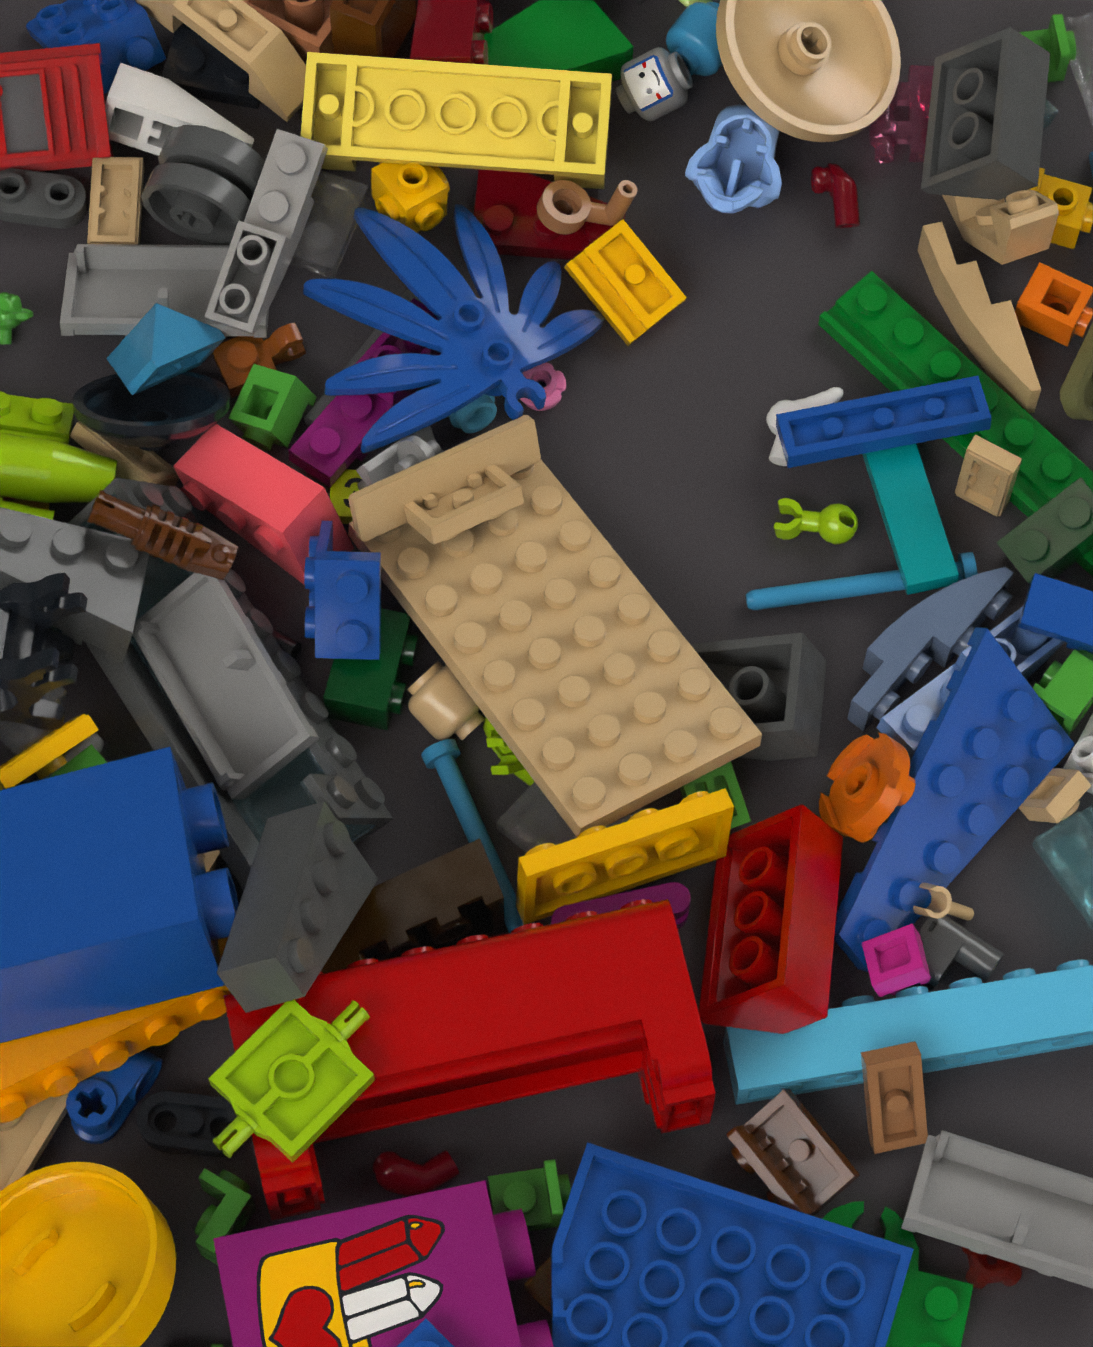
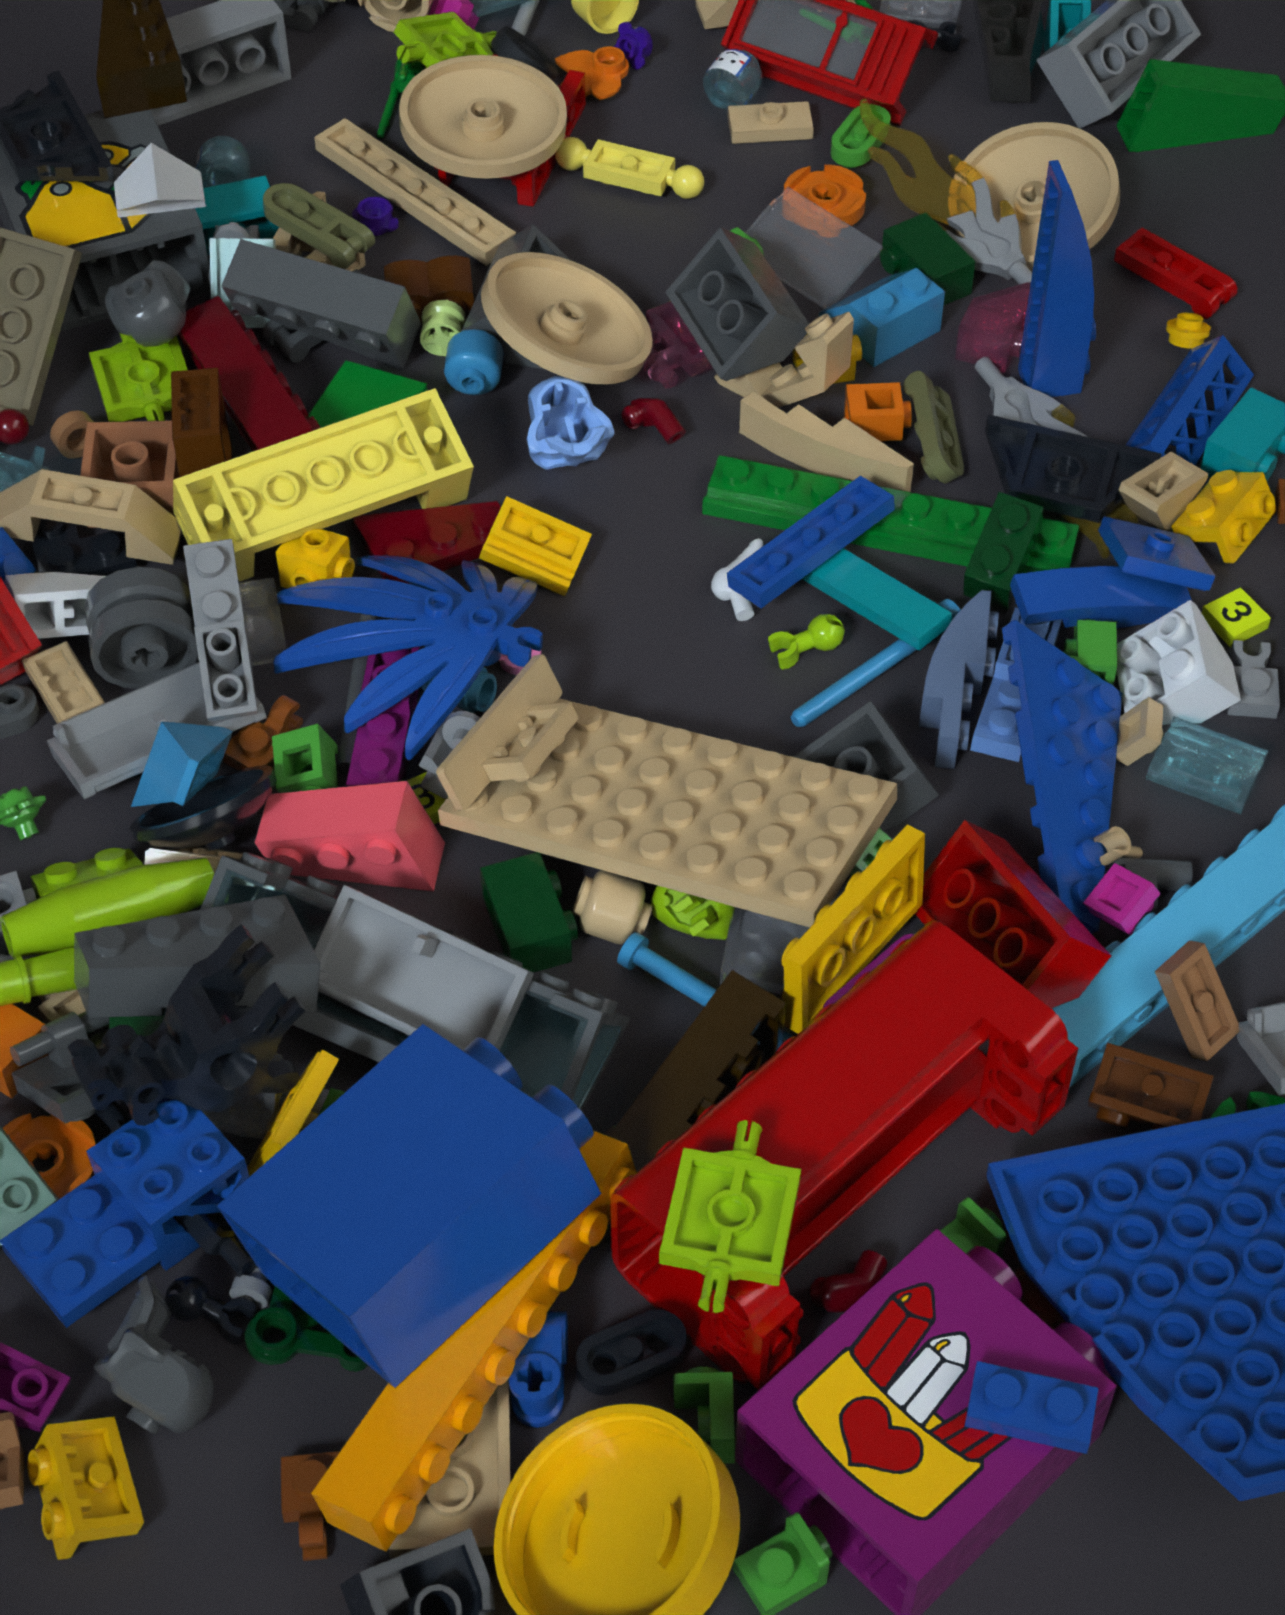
camera: 30 degrees left, 15 degrees down
reddish brown hinge [87,489,238,580] -> none
dark grey wedge [217,801,378,1013] -> none
blue bracket [304,521,381,660] -> none
medium nougat plate [537,180,638,234] -> none
head [616,47,693,122] -> none
orange plate [819,733,916,843] -> none
tan plate [955,434,1022,517] -> none

